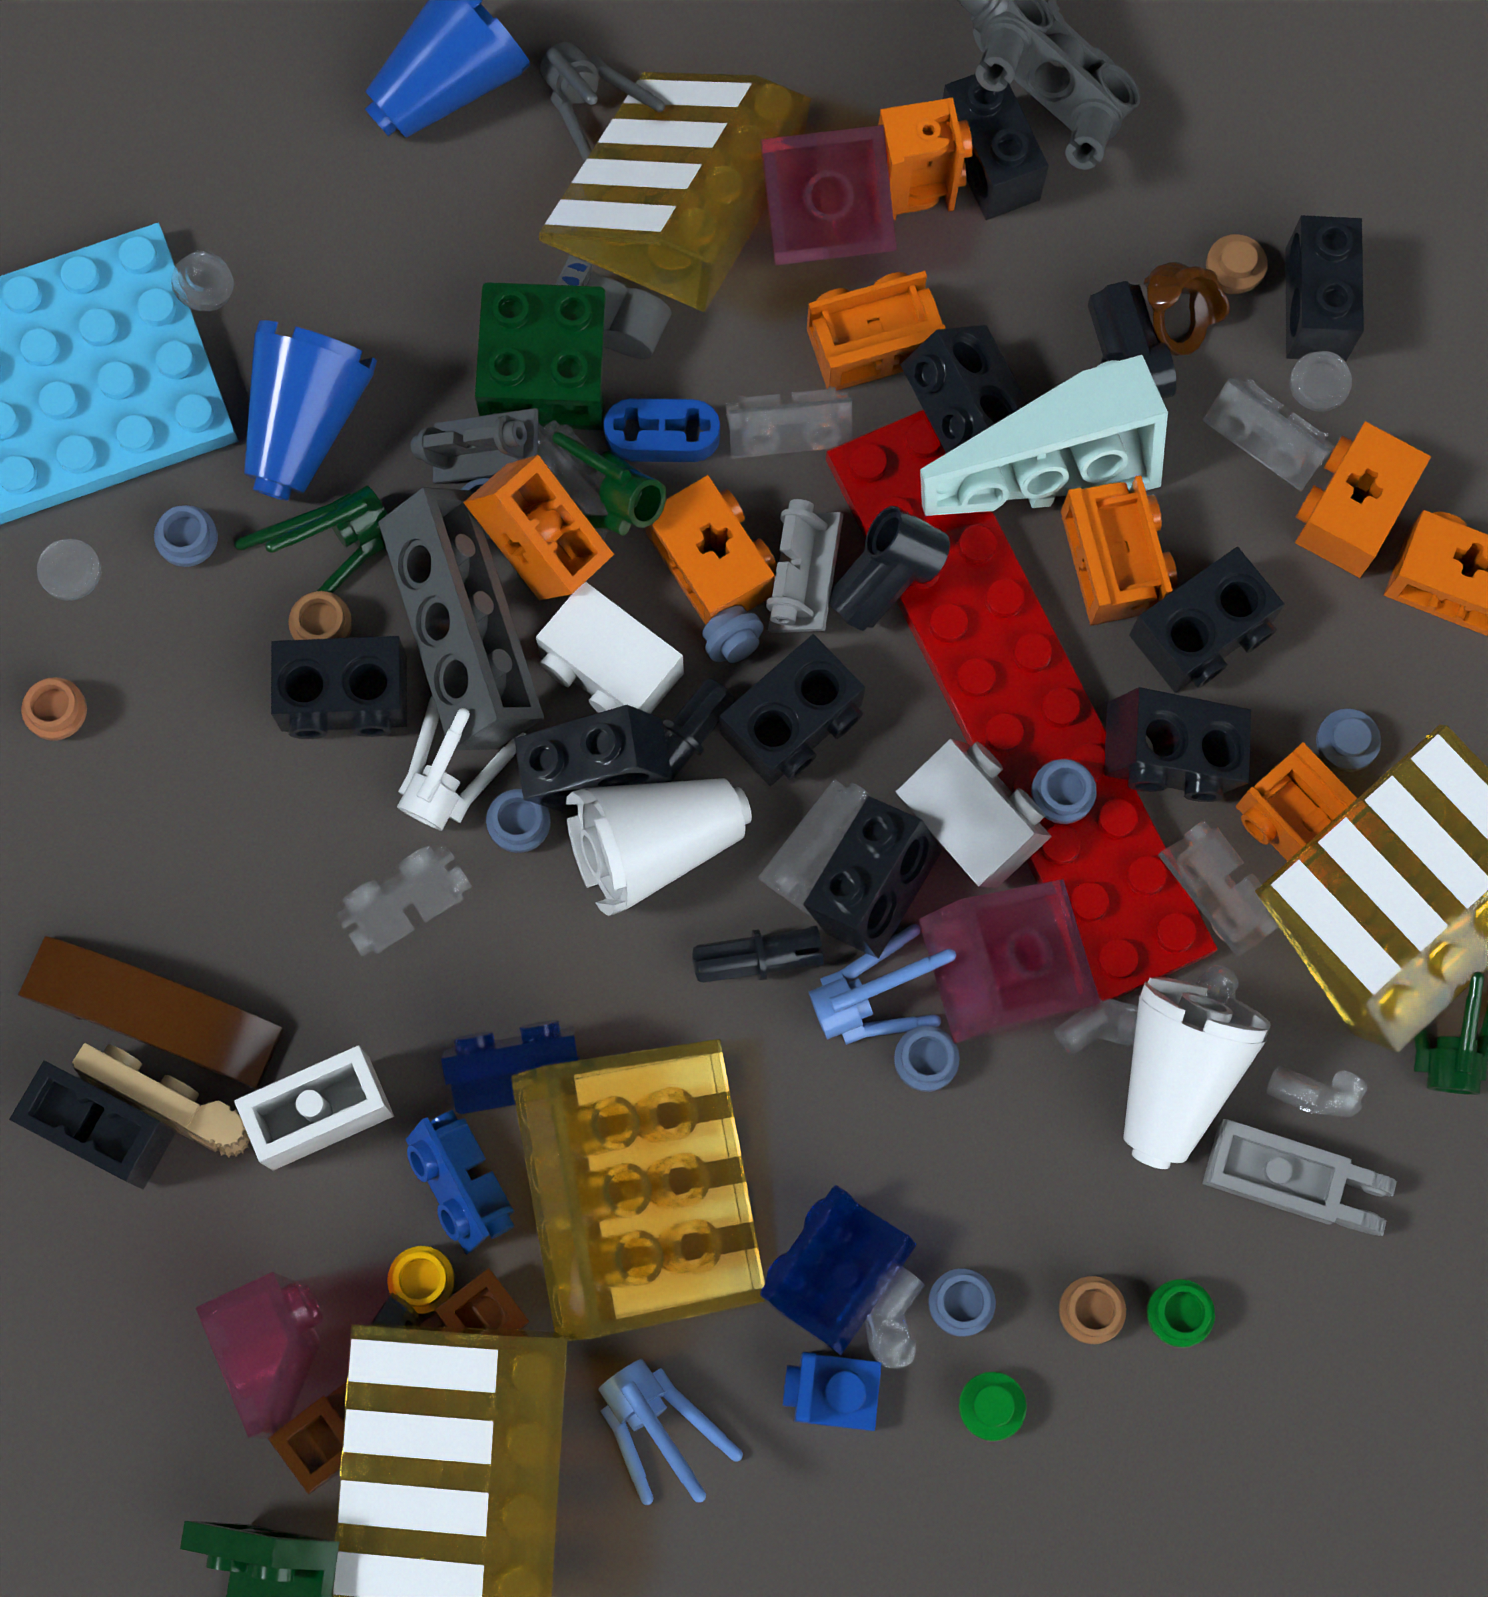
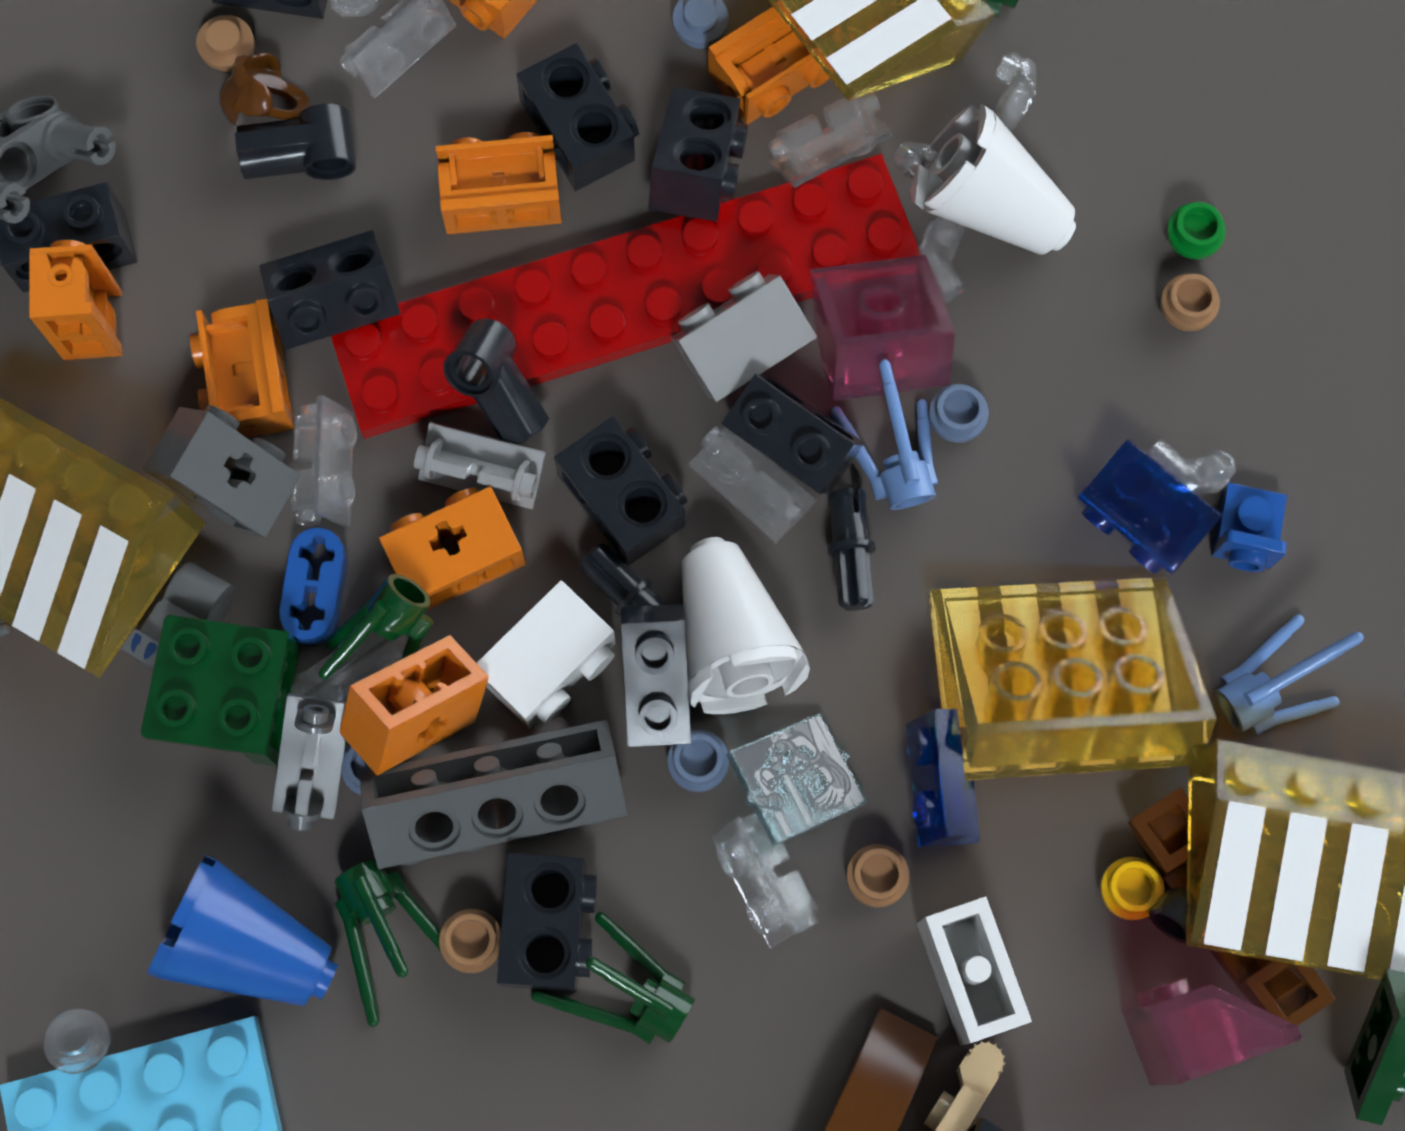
camera: 85 degrees left, 0 degrees up
sand blue plate [154,505,218,567] -> none
white plant [397,695,526,831] -> none
blue hinge [405,1110,515,1255] -> none
sand blue plate [702,606,763,663] -> none
clear pink slope [760,125,897,266] -> none
light aqua wedge [920,355,1168,516] -> none
sand blue plate [928,1268,996,1337] -> none
green plate [958,1372,1027,1441] -> none
sand blue plate [1031,759,1097,824] -> none
light grey hinge [1202,1119,1397,1236] -> none
none -> dark grey brick [142,405,301,538]
none -> dark green plant [531,912,695,1044]
none -> piece [726,713,867,847]
none -> medium nougat plate [846,844,910,908]

